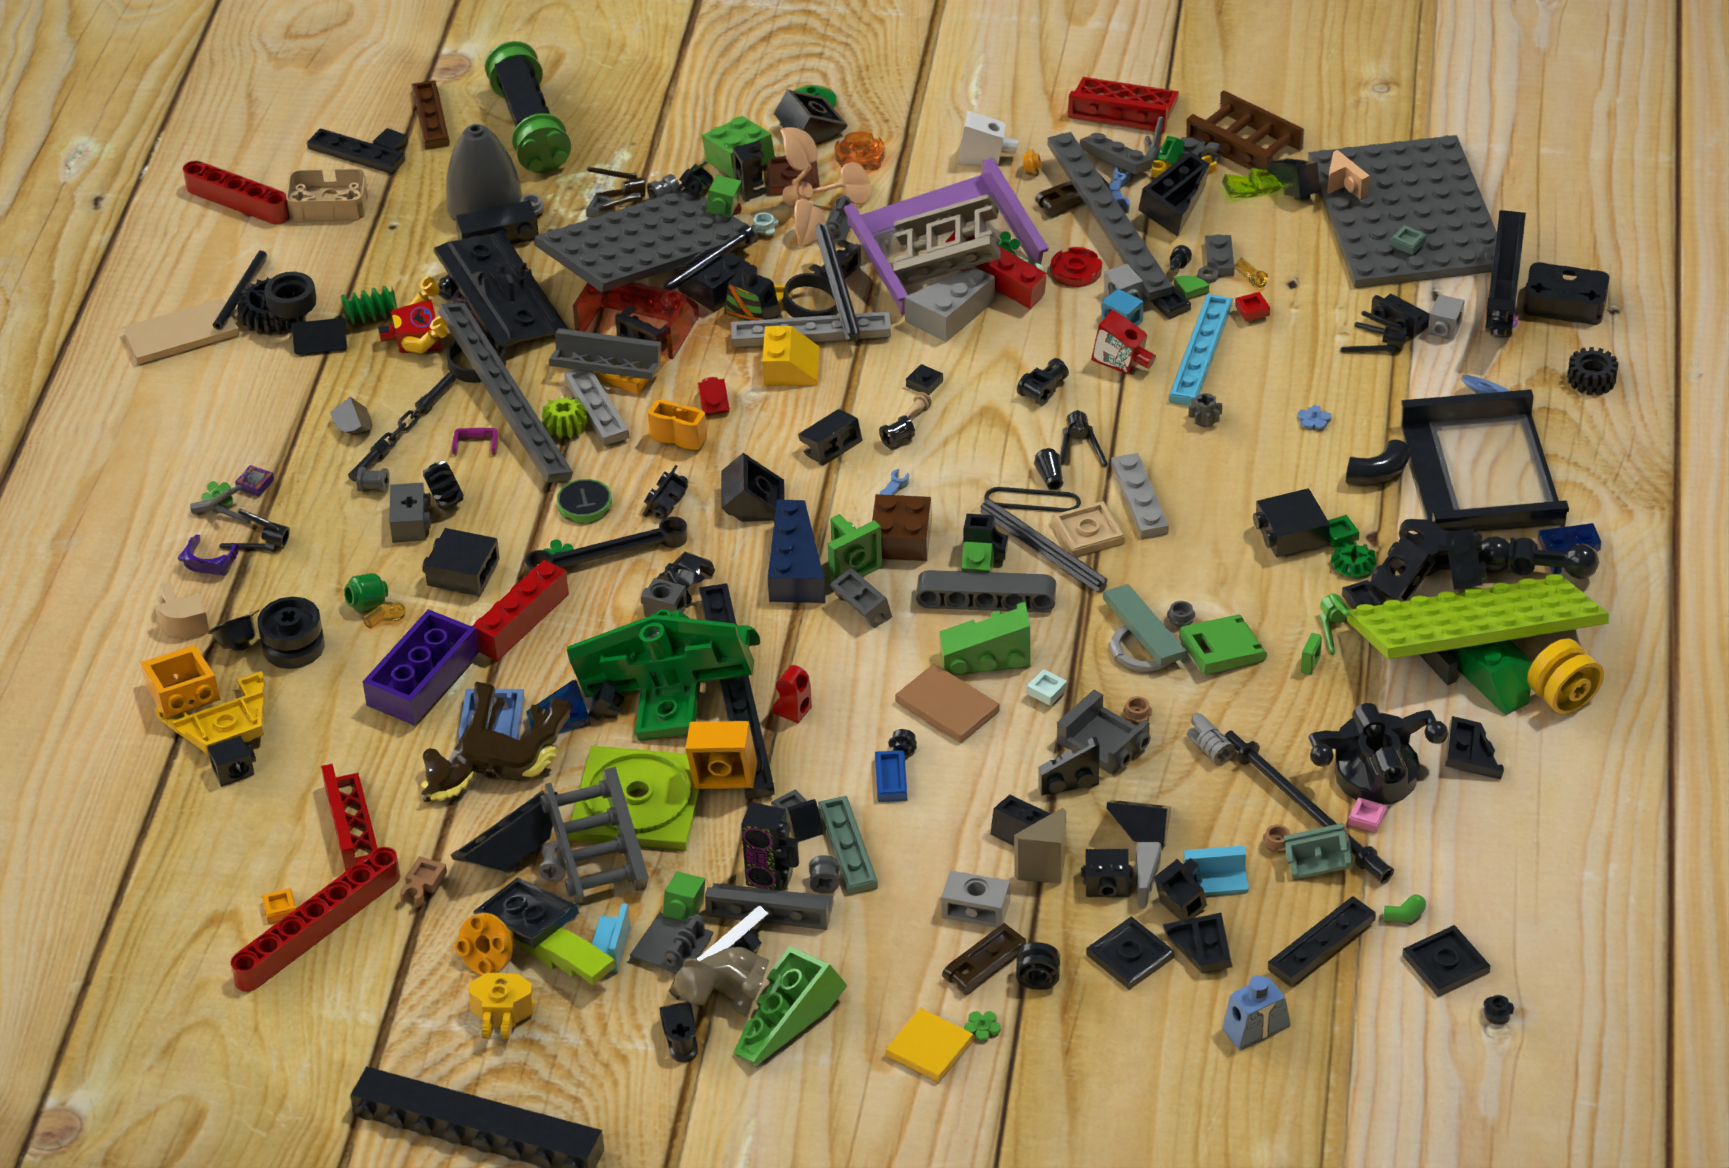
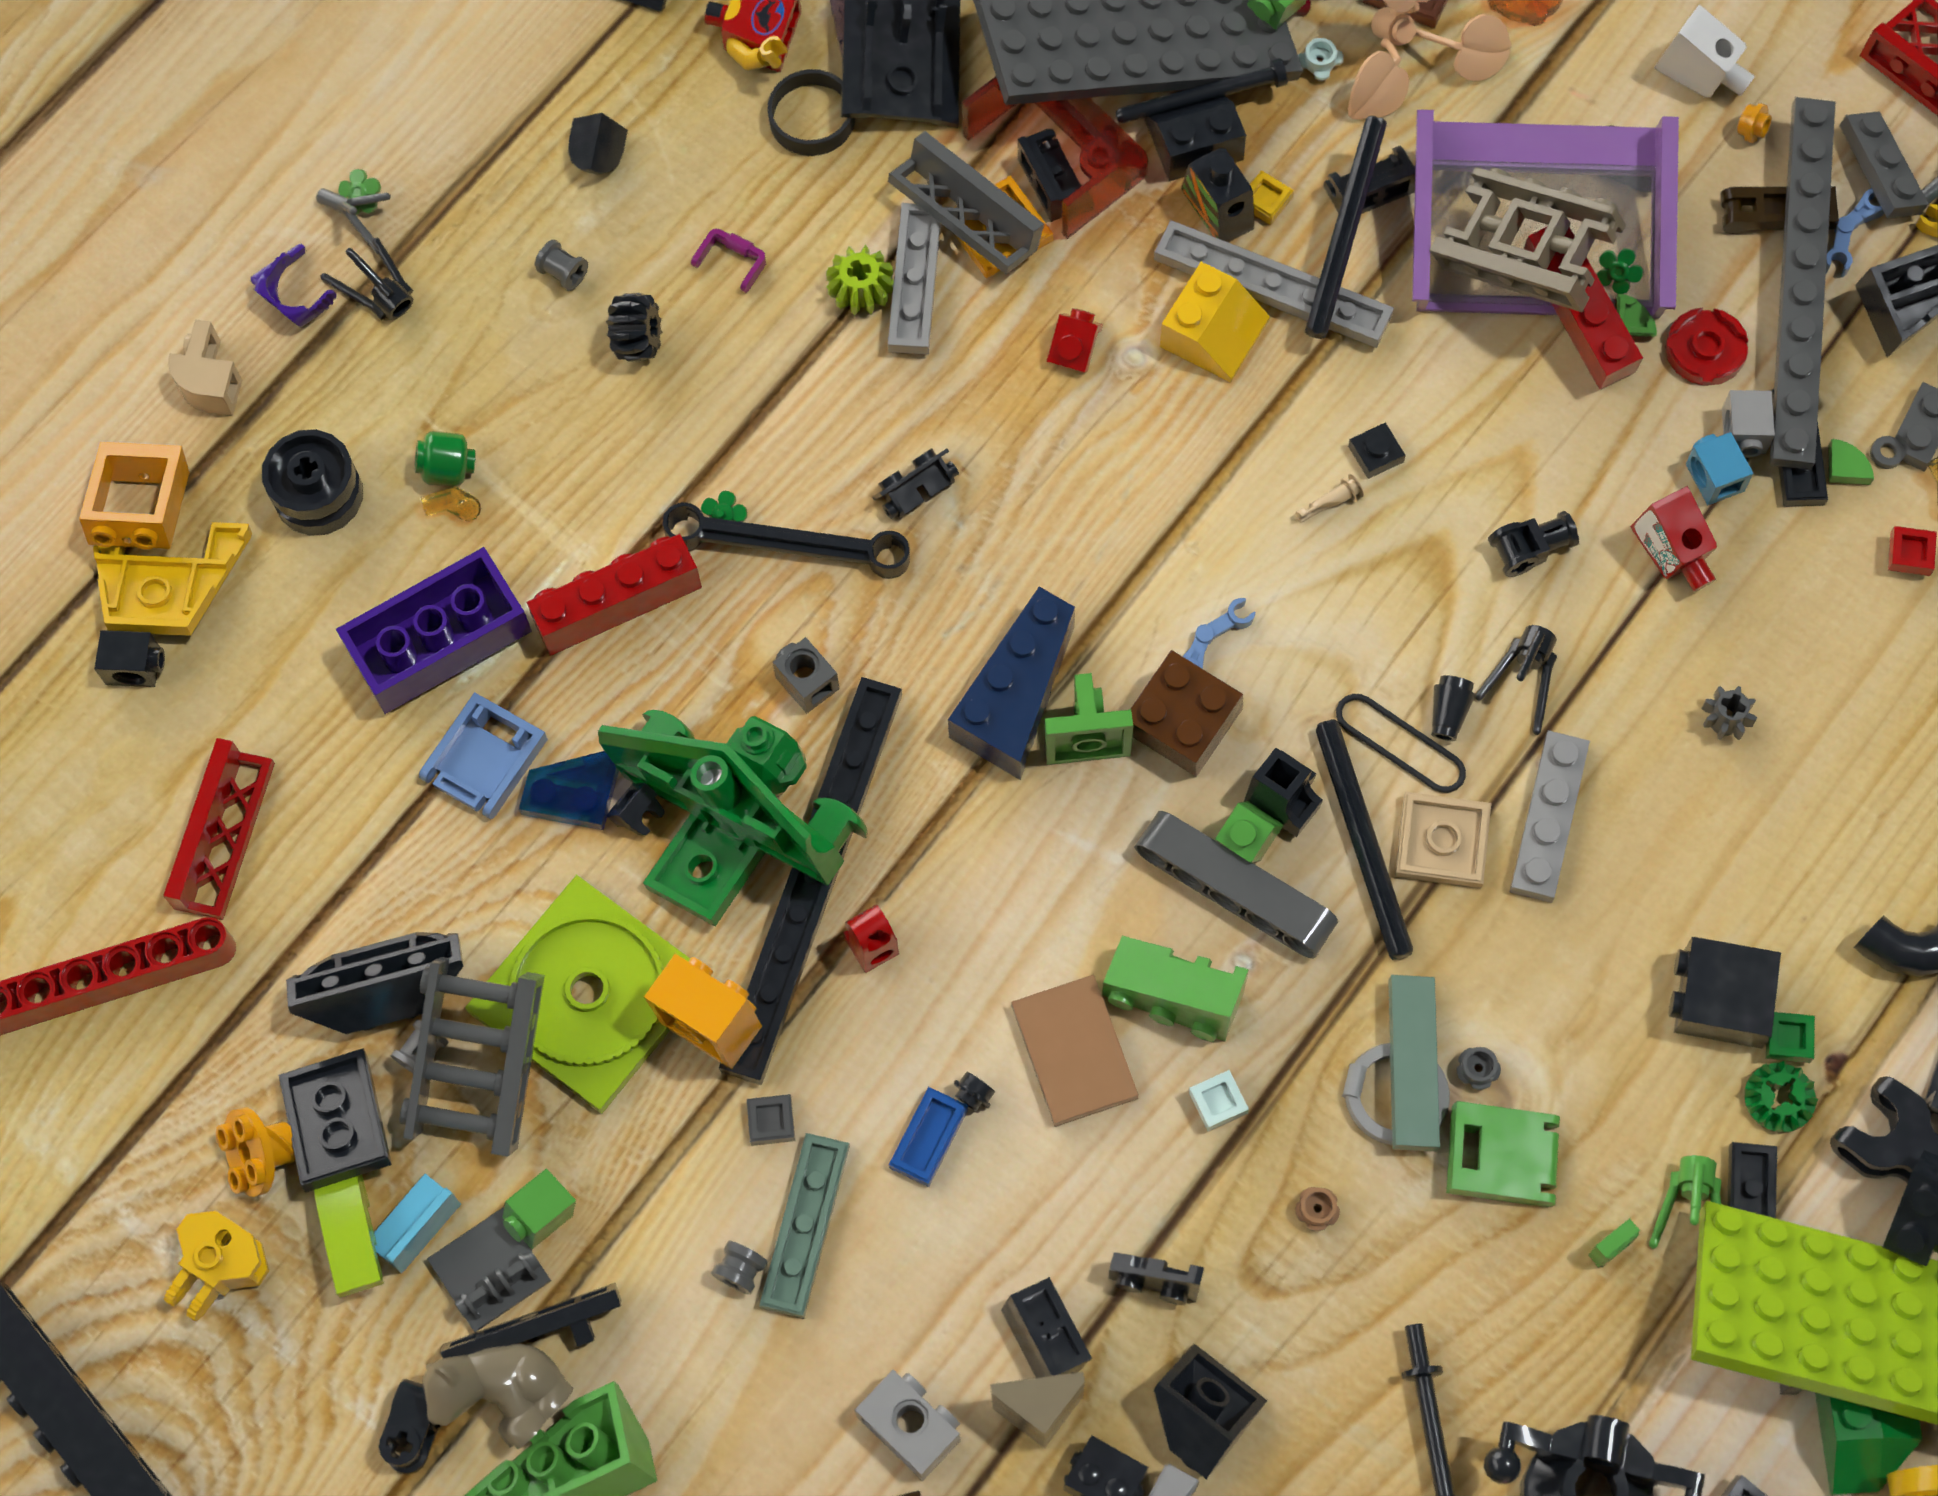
camera: 30 degrees right, 25 degrees up
black piece [208,610,260,651] -> none
tile [235,465,274,496] -> none
light orange tile [261,888,296,924] -> none
black piece [348,372,456,481] -> none
dark grey brick [389,482,431,543] -> none
medium nougat plate [400,856,447,907] -> none
dark brown animal [421,682,572,802] -> none
black brick [422,528,500,596] -> none
dark grey plate [438,303,573,483] -> none
black tile [557,479,612,523] -> none
light orange brick [648,400,707,450] -> none
black helmet [657,551,715,604] -> none
dark grey fence [705,883,834,930] -> none
black slope [721,453,785,522] -> none
black piece [741,802,799,891] -> none
black tyre [782,273,838,318] -> none
black slope [787,799,823,842] -> none
black hinge [798,409,863,466] -> none
dark grey hinge [826,195,858,242] -> none
dark grey hinge [829,568,893,628] -> none
black bush [879,415,915,449] -> none
light grey wedge [904,267,995,342] -> none
dark grey panel [1057,689,1151,775] -> none
medium azure tile [1169,294,1233,406] -> none
black bar [1170,245,1192,271] -> none
light grey hinge [1187,713,1235,765] -> none
medium blue plant [1298,405,1331,430] -> none
black brick [1369,536,1436,602] -> none

